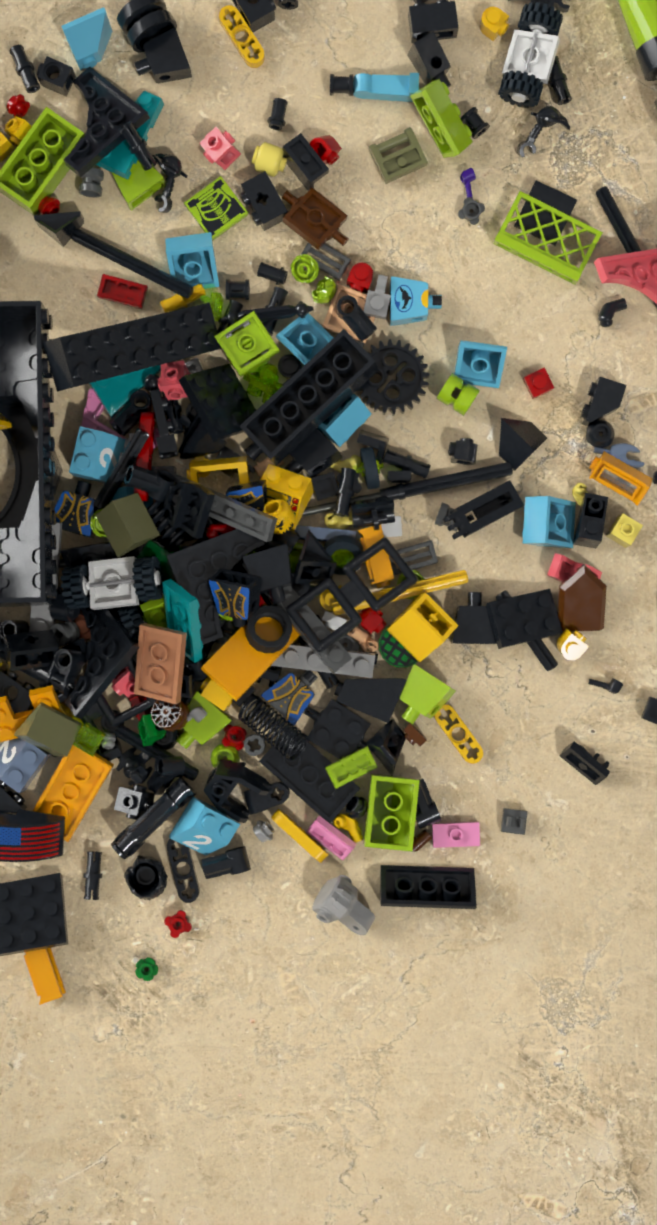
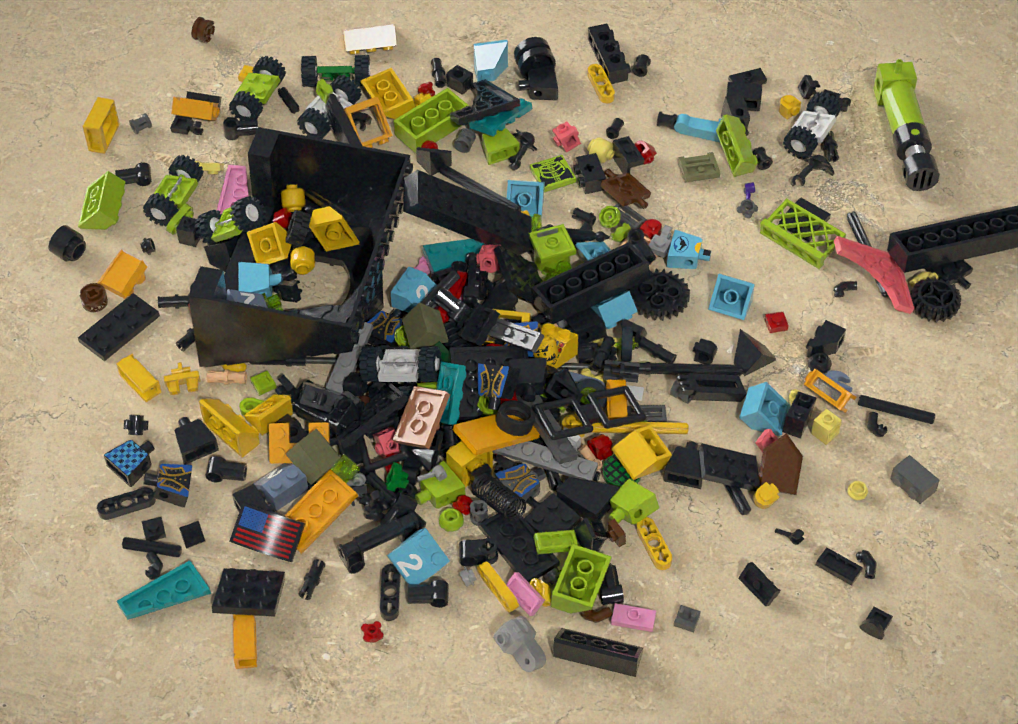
camera: 15 degrees right, 35 degrees down
black brick [114,784,155,820] -> none
black pin [119,121,157,171] -> none
black hair [124,855,168,901] -> none
green plate [135,957,158,981] -> none
reddish brown wheel [151,700,189,732] -> none
black piece [203,759,271,823] -> none
black bush [225,279,250,300] -> none
black tile [387,471,411,483] -> none
lime wheel [436,373,480,416] -> none

